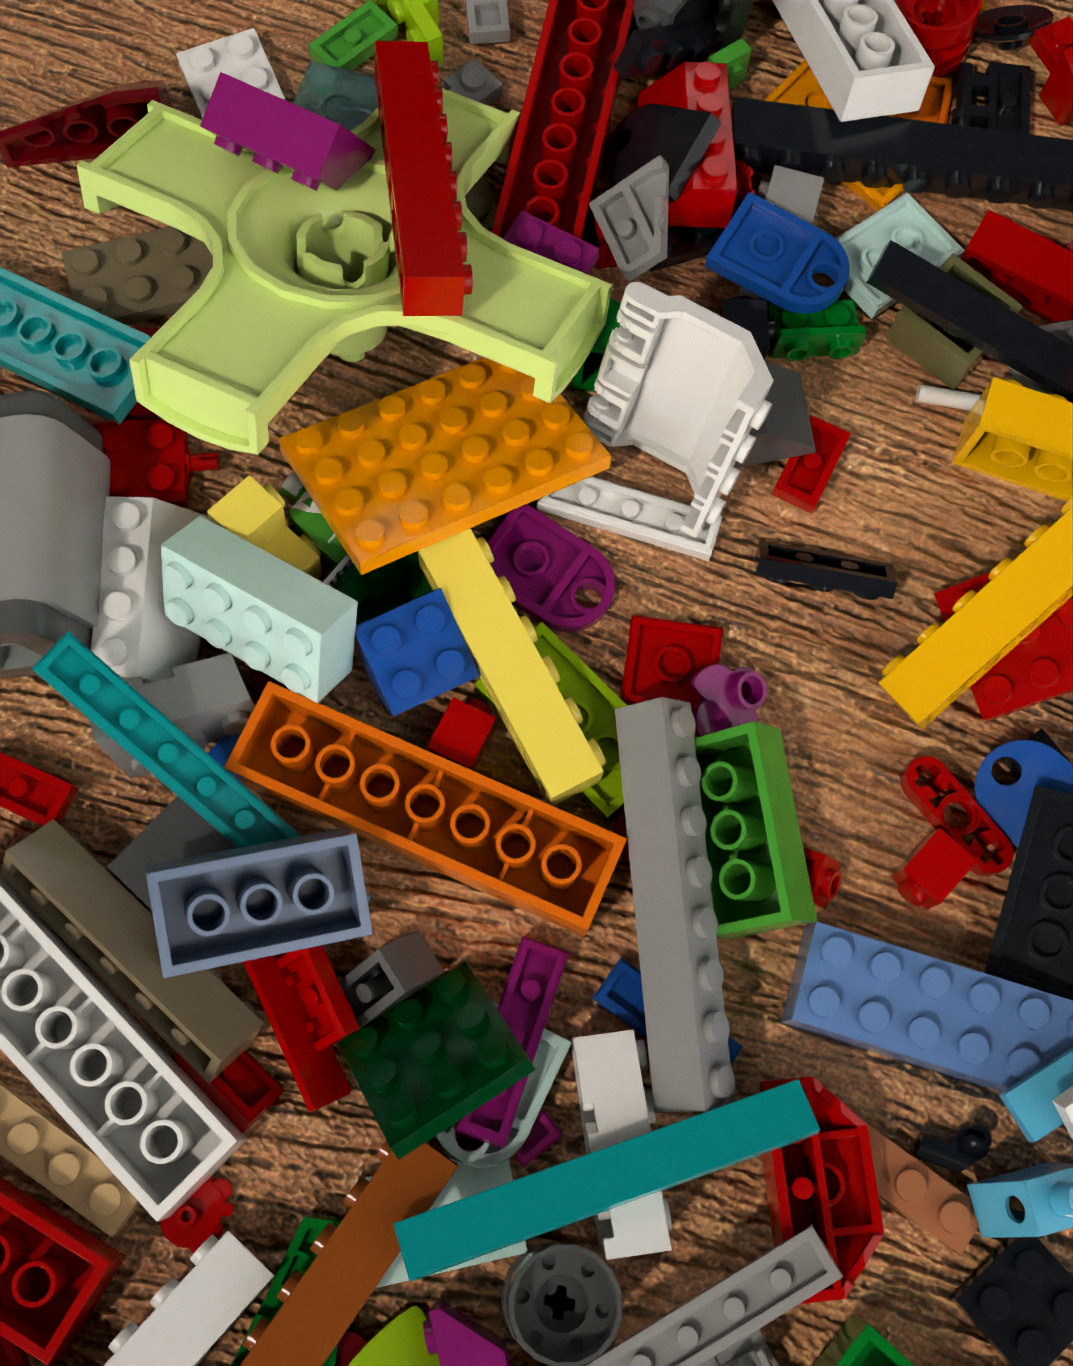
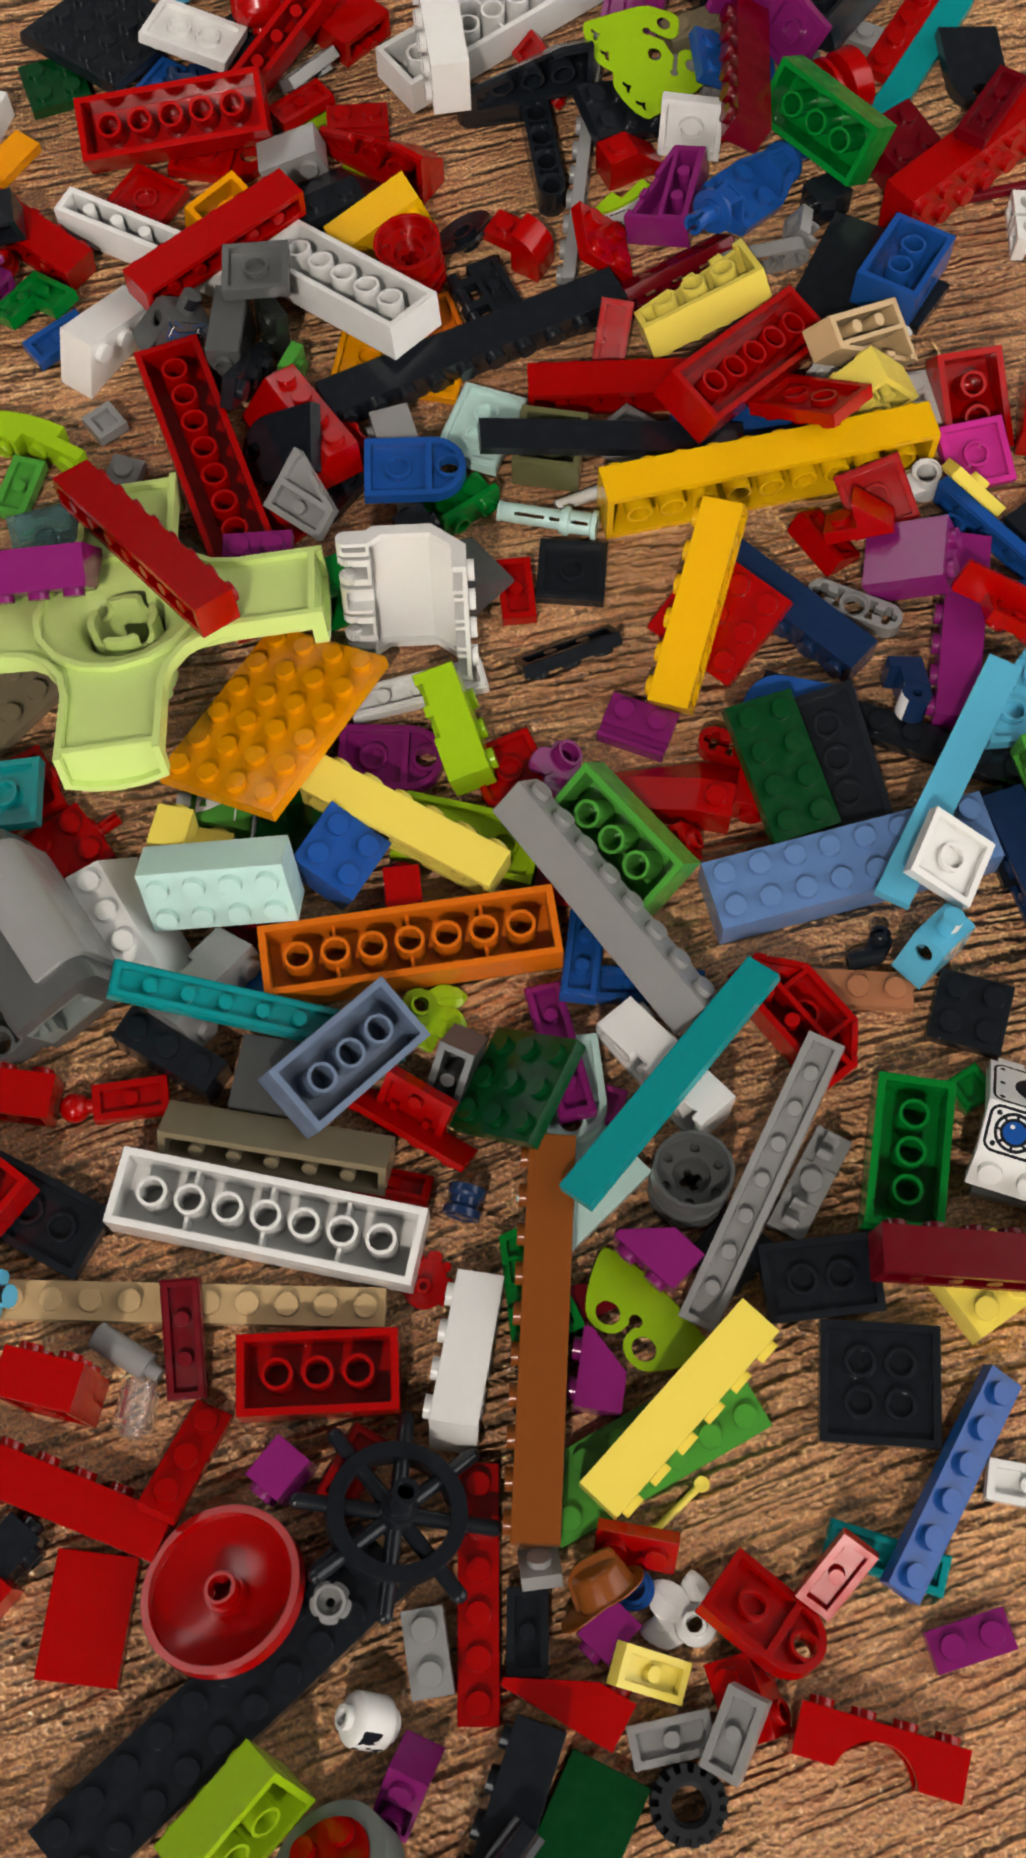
camera: 25 degrees left, 5 degrees down
none -> black brick [111,1005,233,1104]
none -> lime plate [402,984,468,1053]
none -> lime wedge [412,661,499,796]
none -> dark blue wheel [442,1181,487,1223]
none -> light aqua pin [496,500,600,541]
none -> black tile [535,538,608,607]
none -> blue tile [559,908,603,1005]
none -> magenta plate [596,692,680,763]
none -> red wedge [615,762,739,834]
none -> dark green plate [721,688,841,845]

